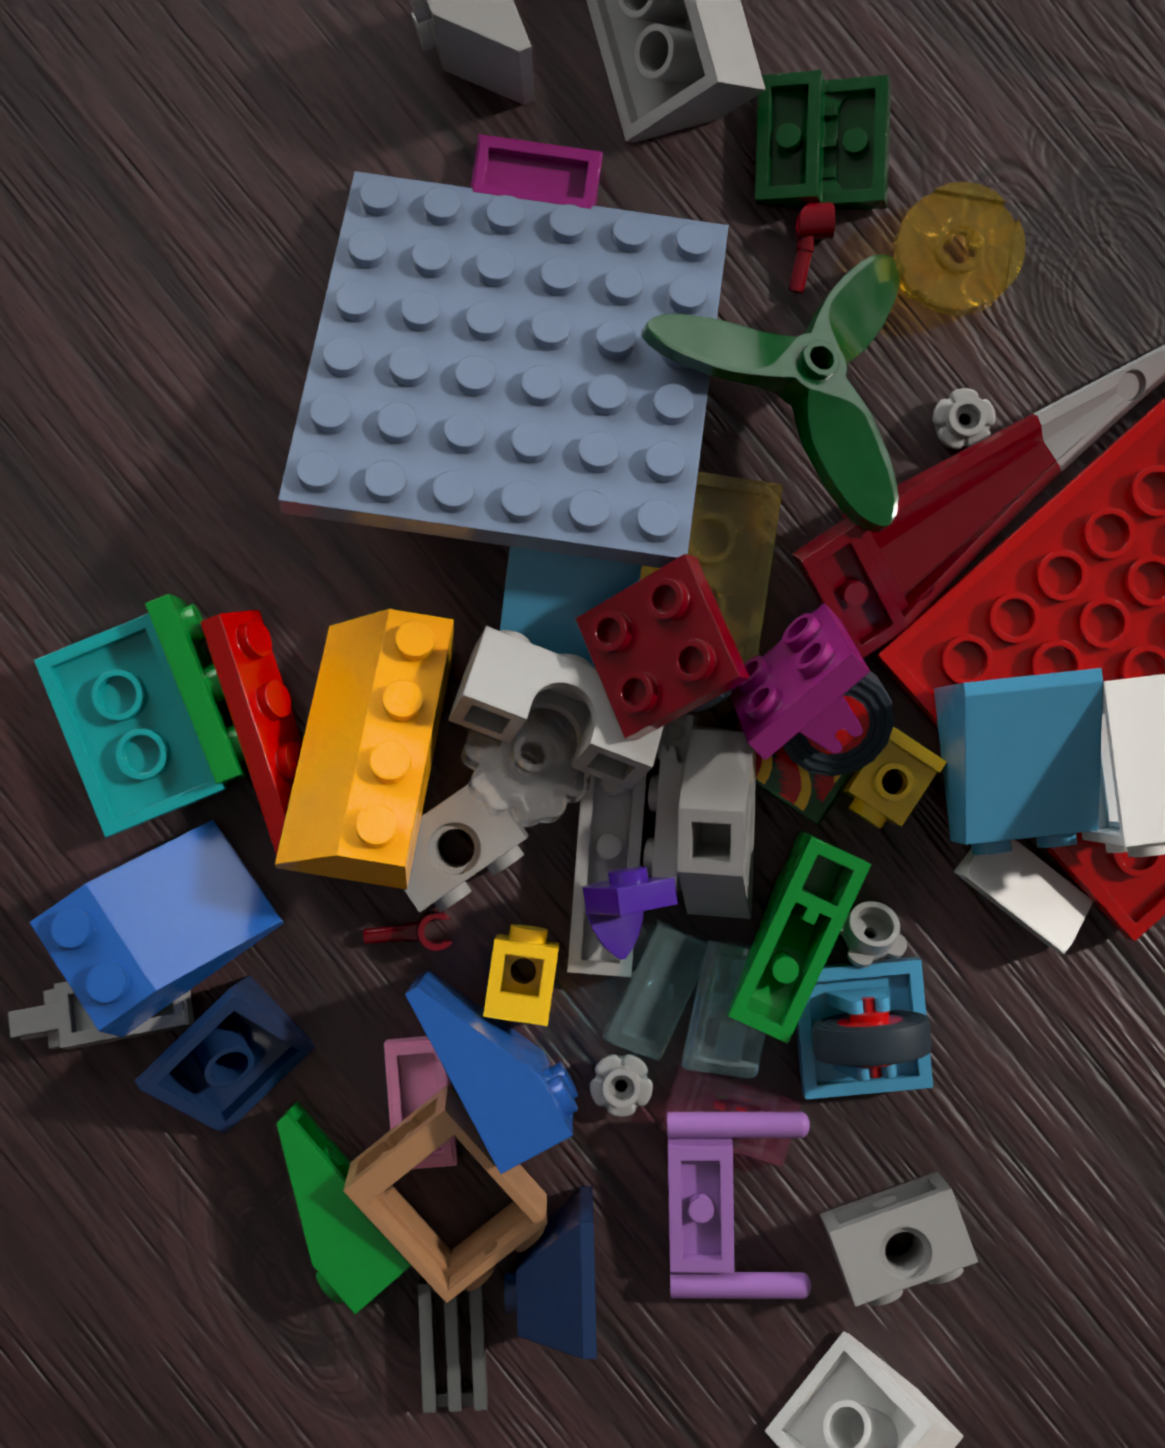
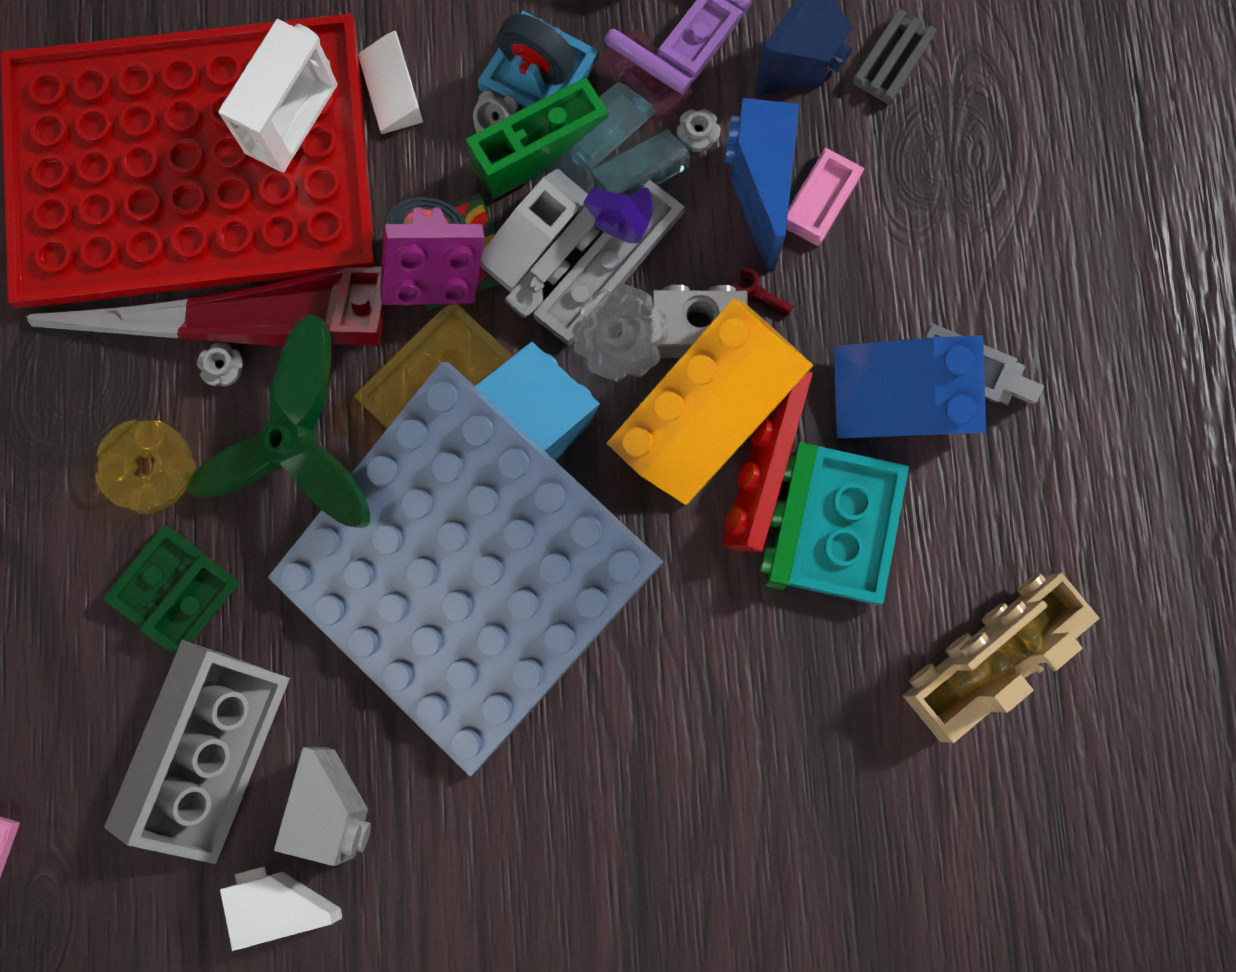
camera: 140 degrees left, 10 degrees down
dark blue slope [135,975,315,1135] -> none
green slope [276,1101,411,1314] -> none
medium nougat window [343,1084,547,1303] -> none
light grey arch [448,626,664,790] -> none
magenta tile [471,134,603,209] -> none
yellow brick [483,924,559,1026] -> none
dark red plate [575,554,750,740] -> none
dark red hand [788,202,835,294] -> none
yellow brick [842,727,947,829] -> none
dark azure slope [934,668,1103,855] -> none

